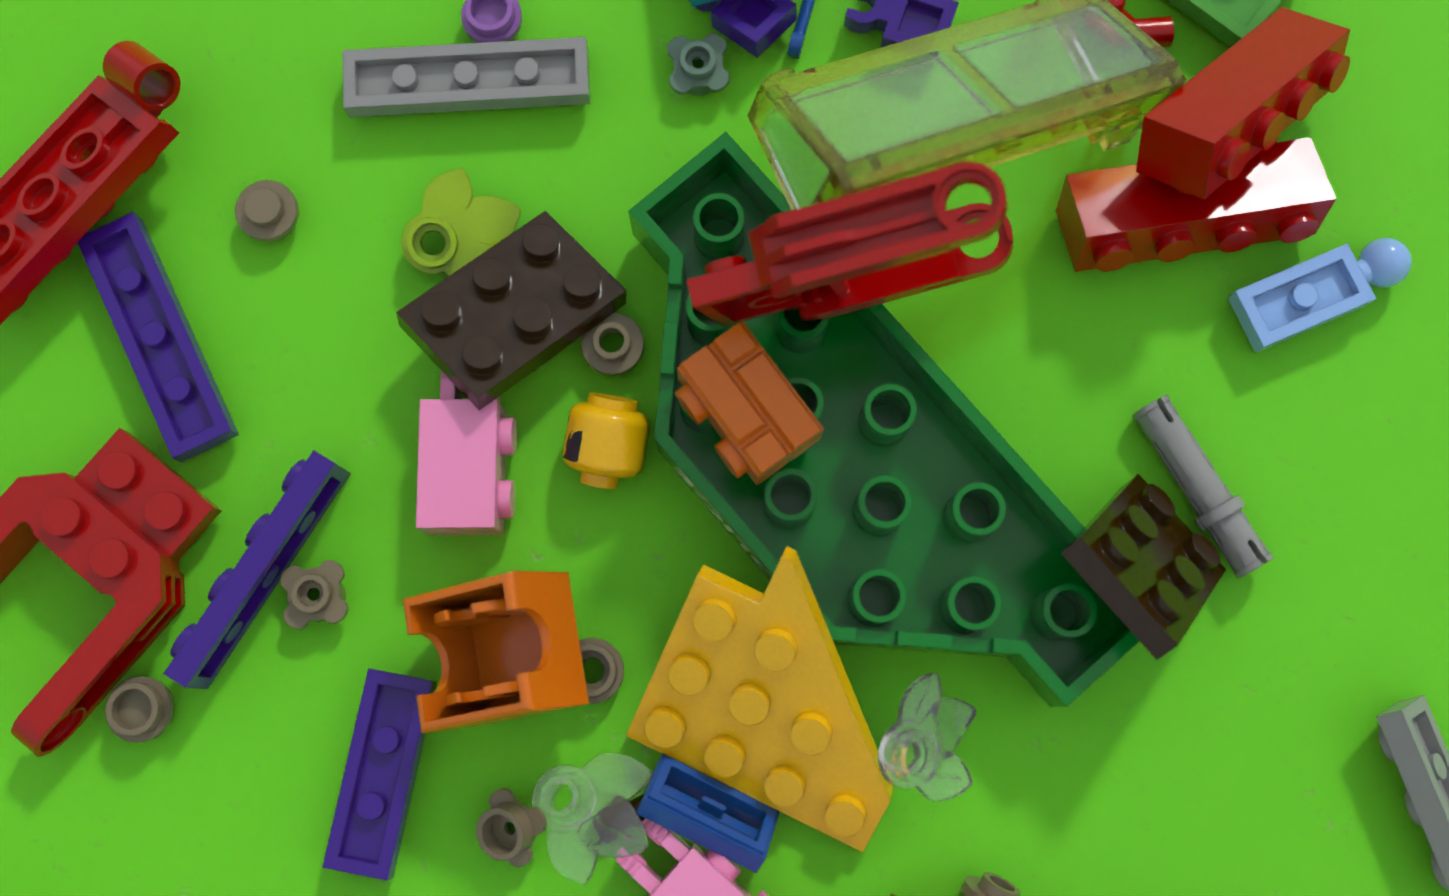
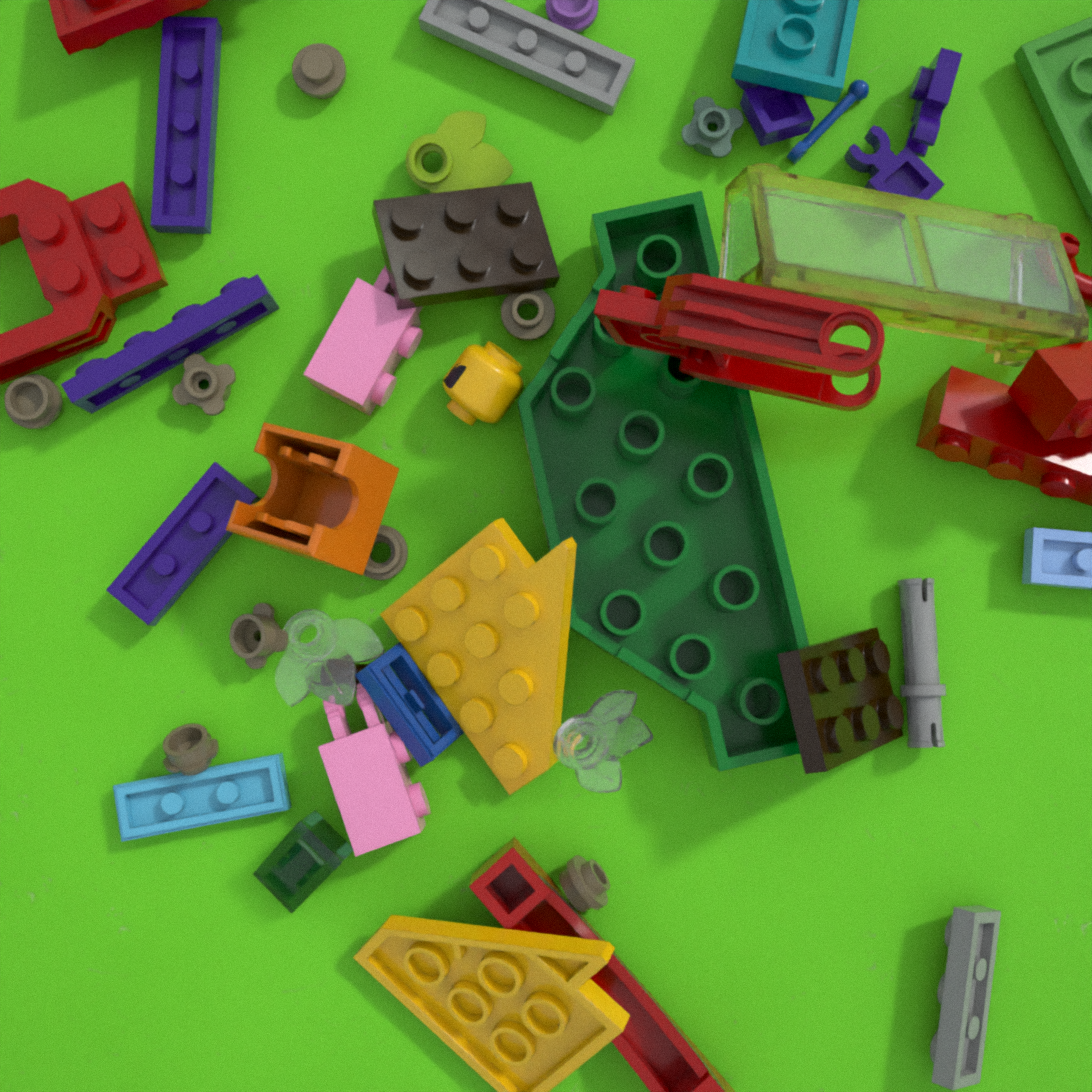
camera: 25 degrees right, 5 degrees up
orange brick [675,321,824,485] -> none

